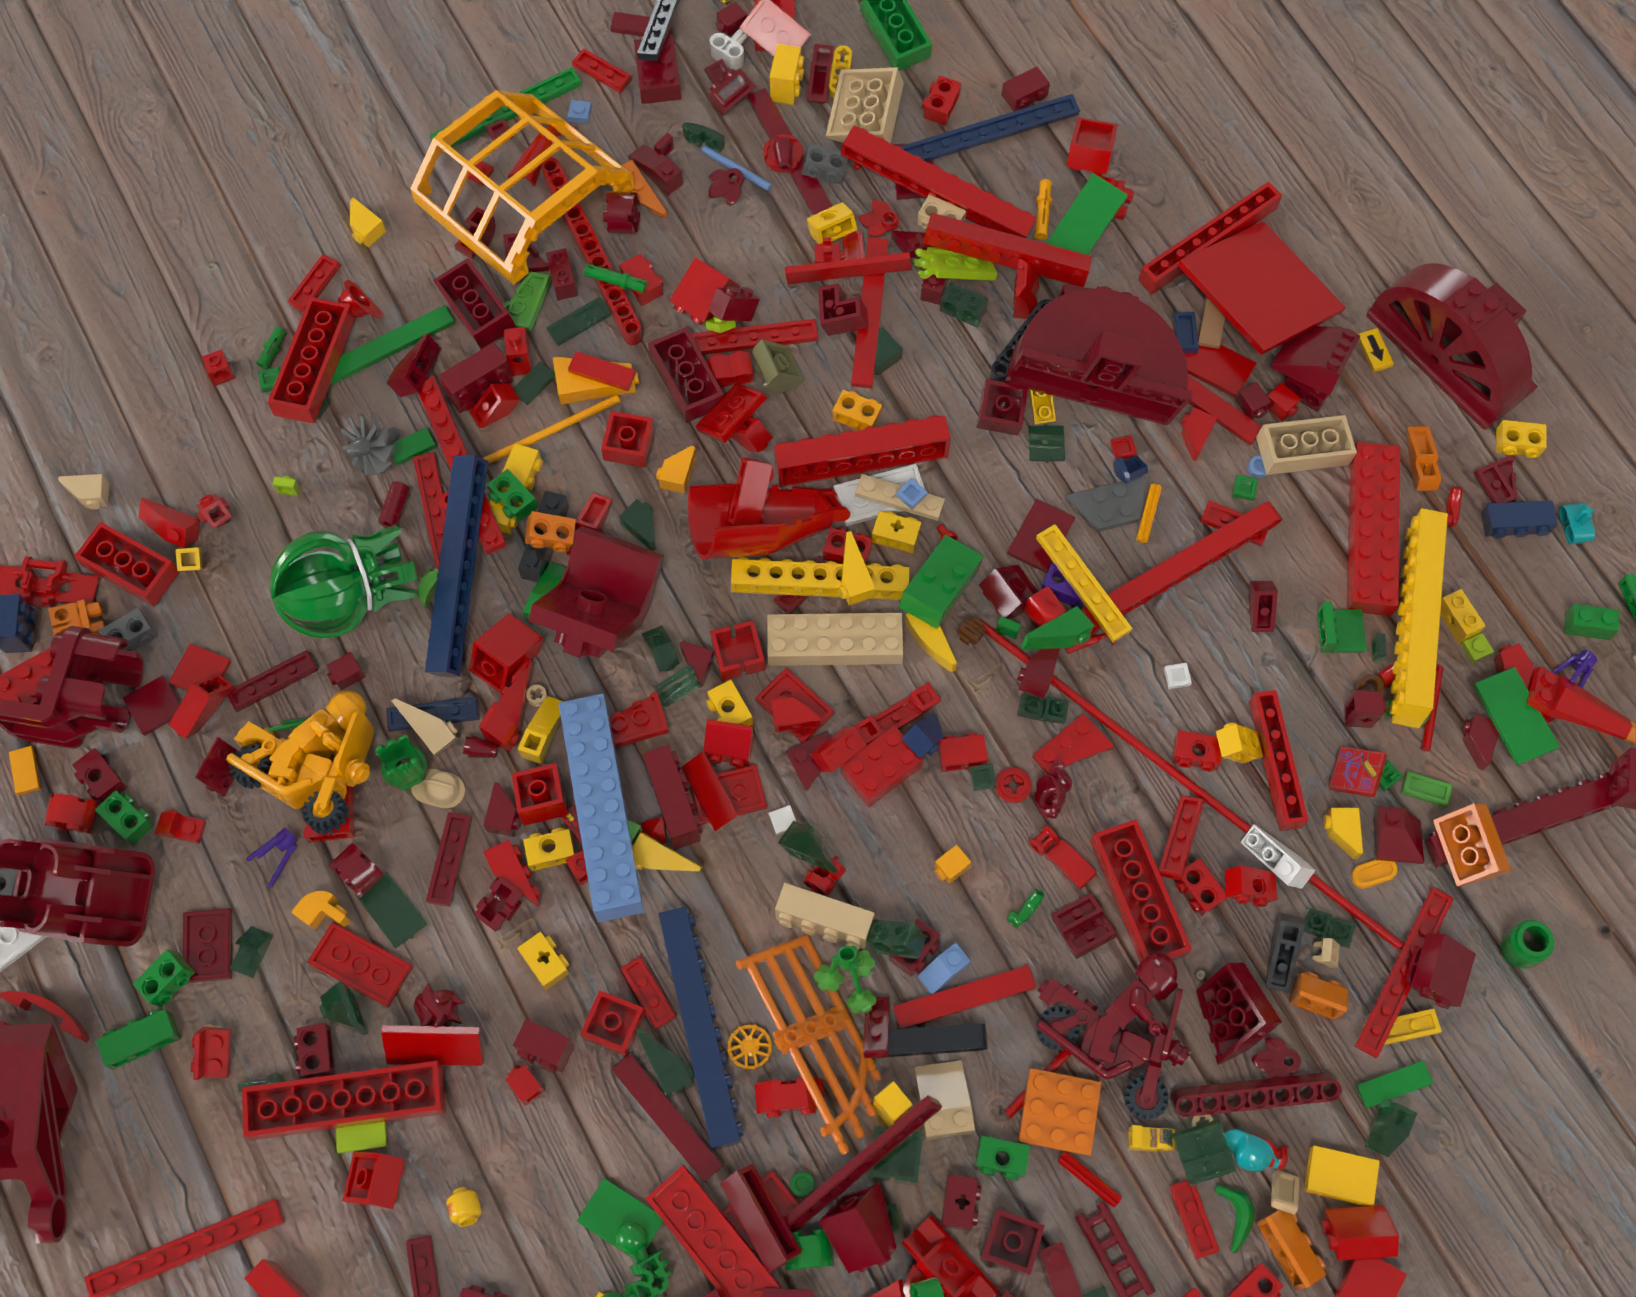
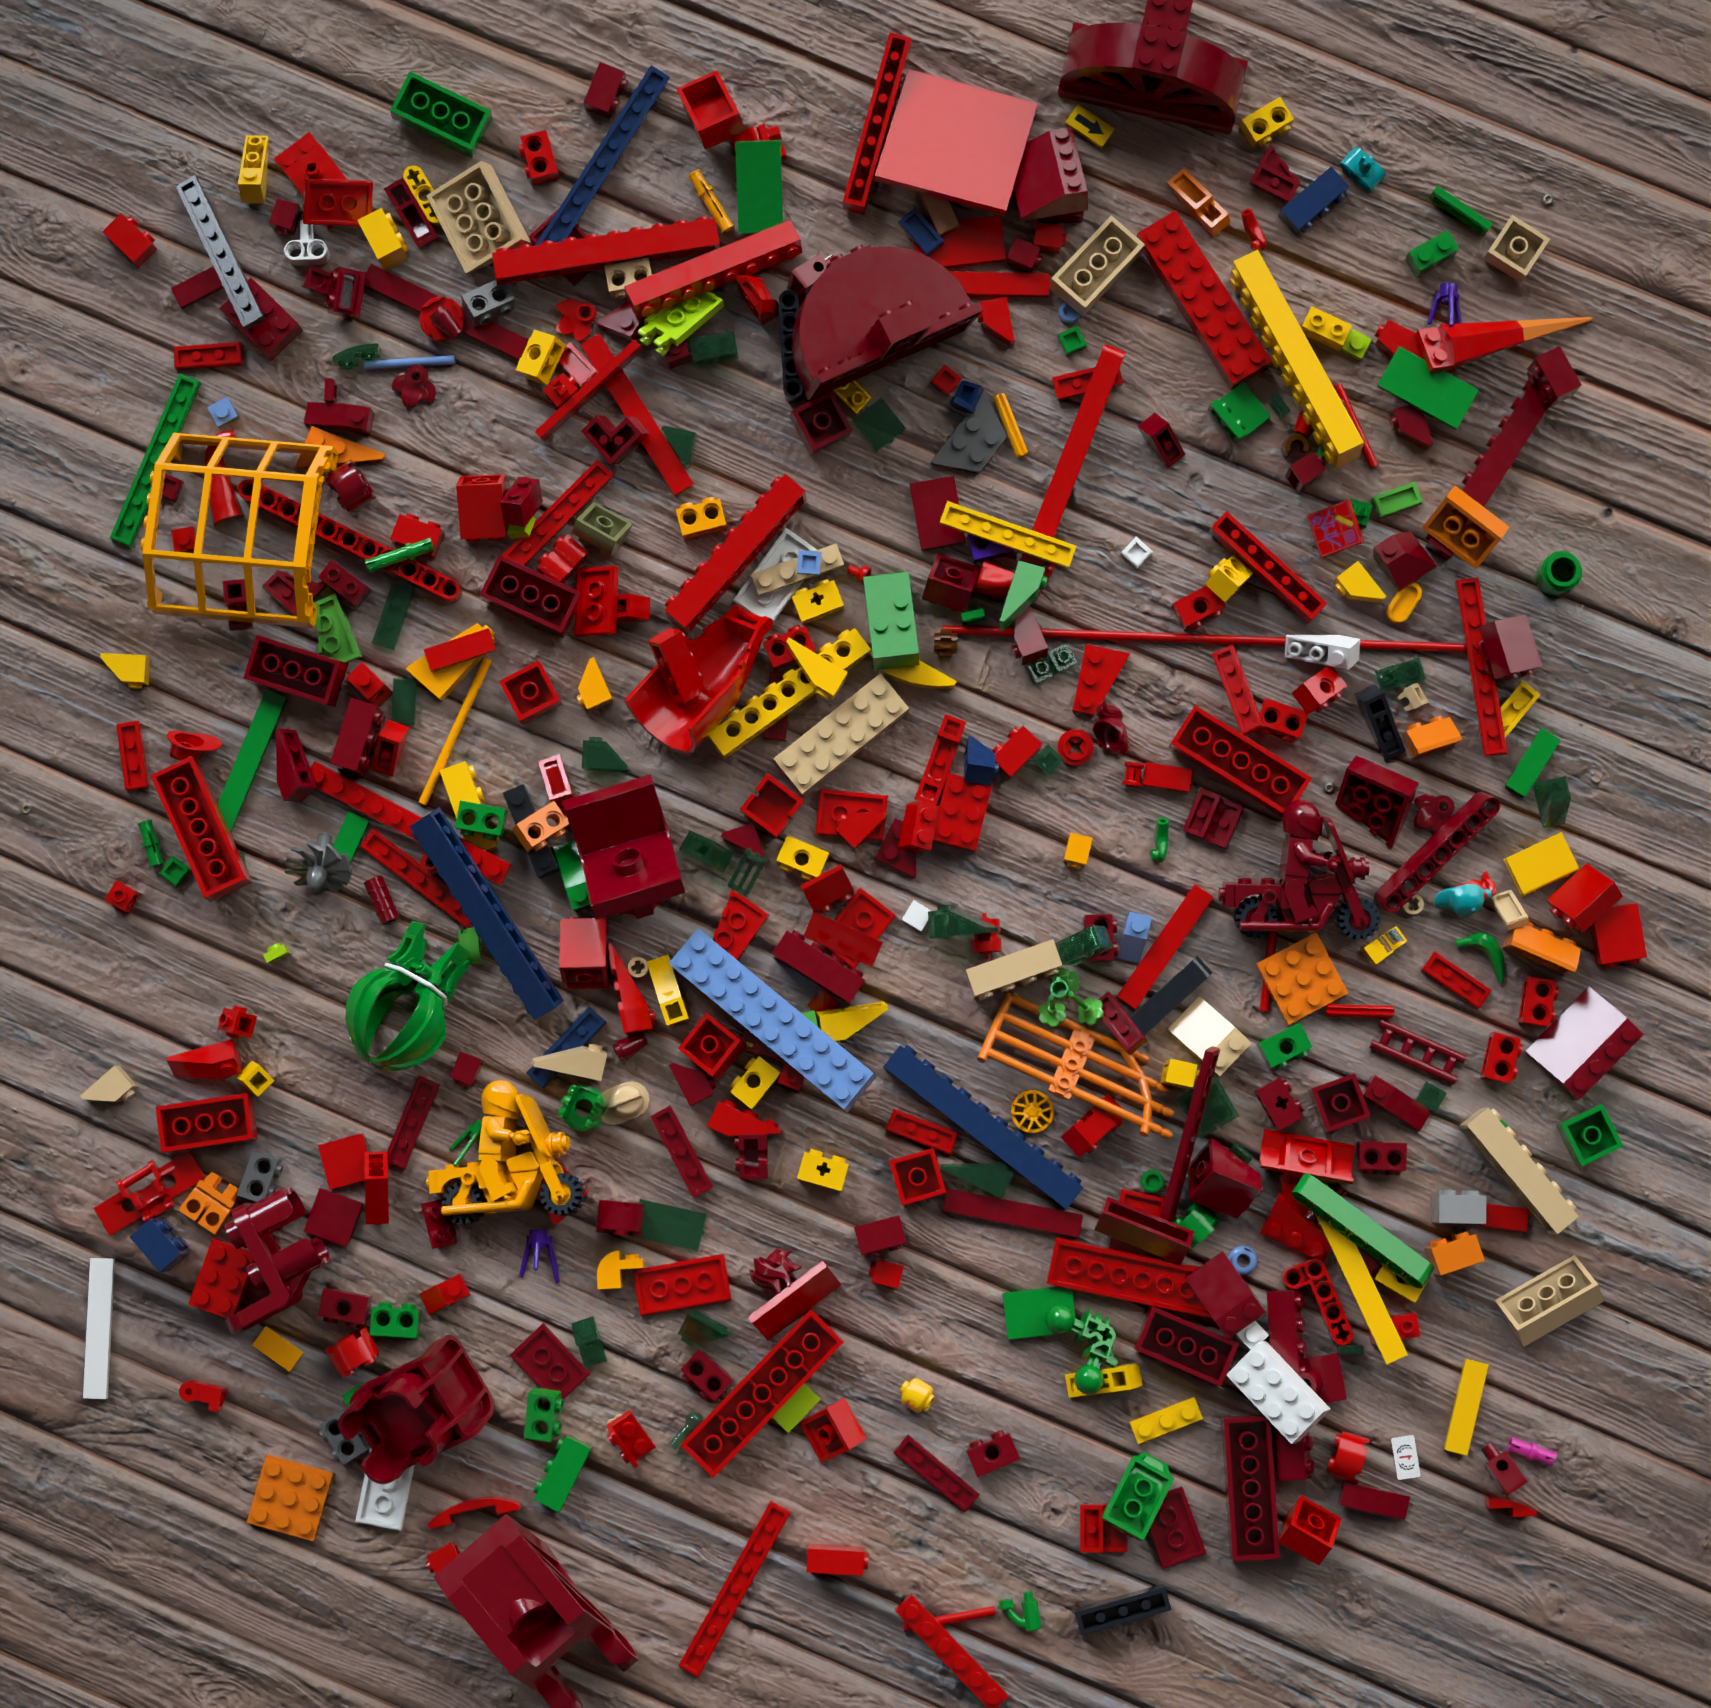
camera: 35 degrees left, 15 degrees up
clear green slope [1172,1119,1236,1186] -> none

